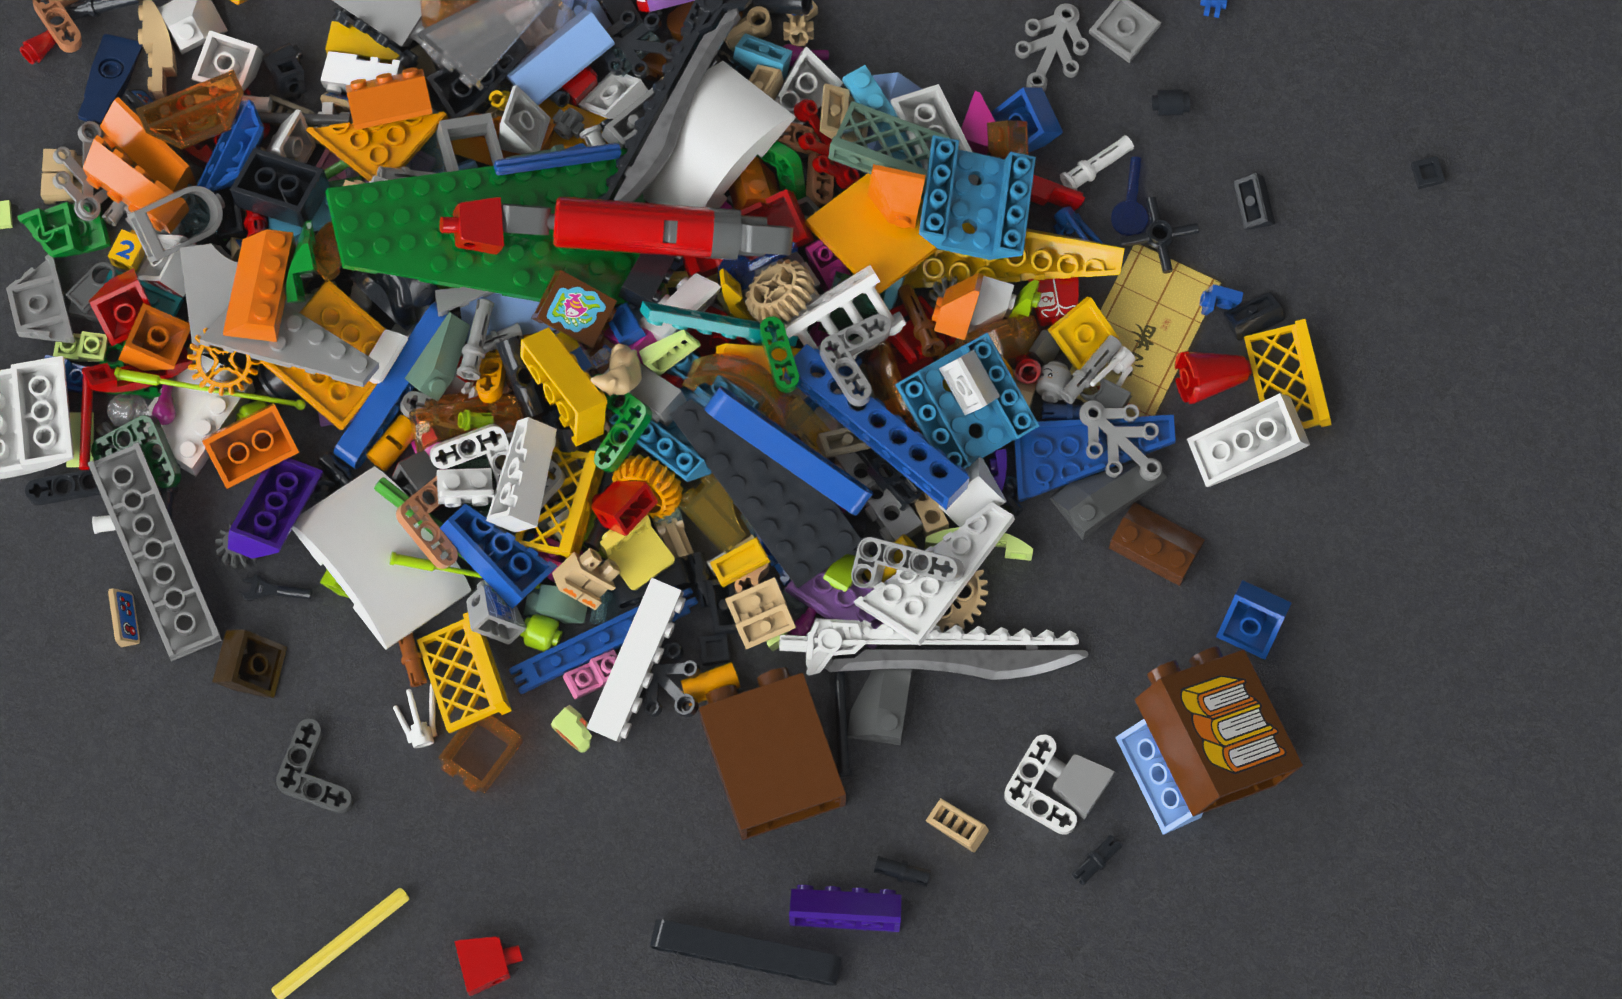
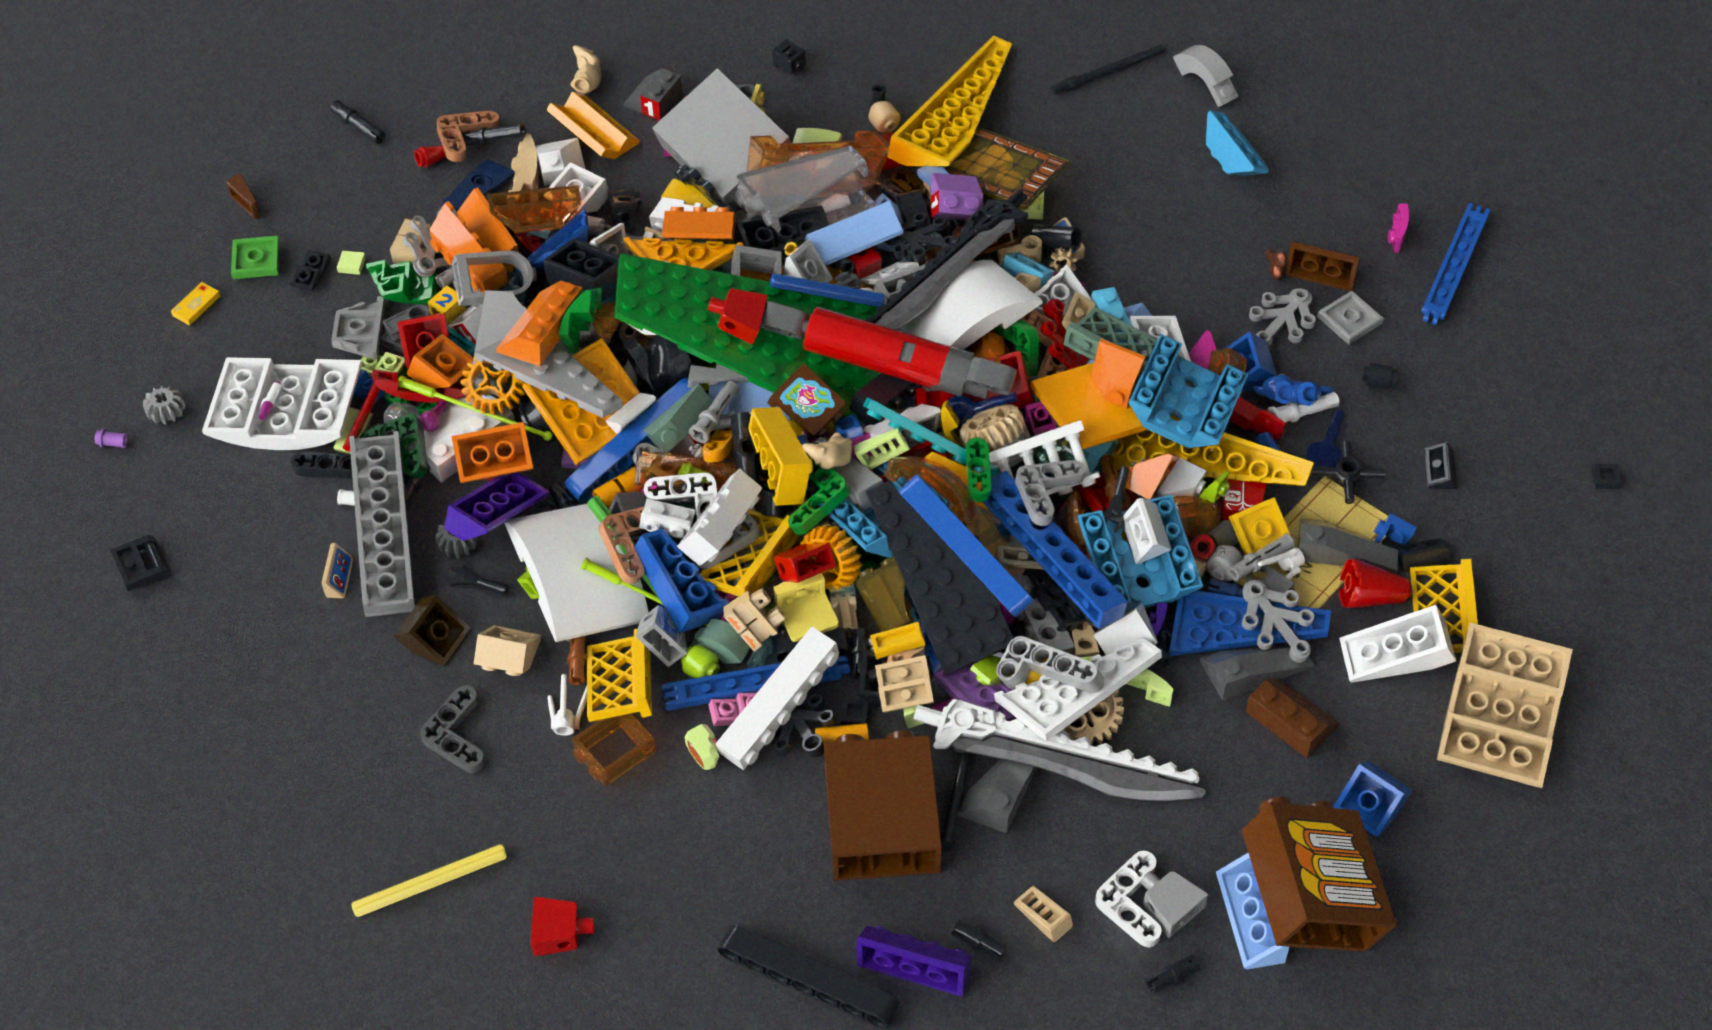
camera: 15 degrees right, 20 degrees down
none -> tan slope [474,625,541,676]
none -> black piece [1102,467,1130,533]
none -> blue animal [1253,374,1333,406]
none -> dark grey wedge [1298,518,1398,573]
none -> tan slope [1437,623,1573,788]

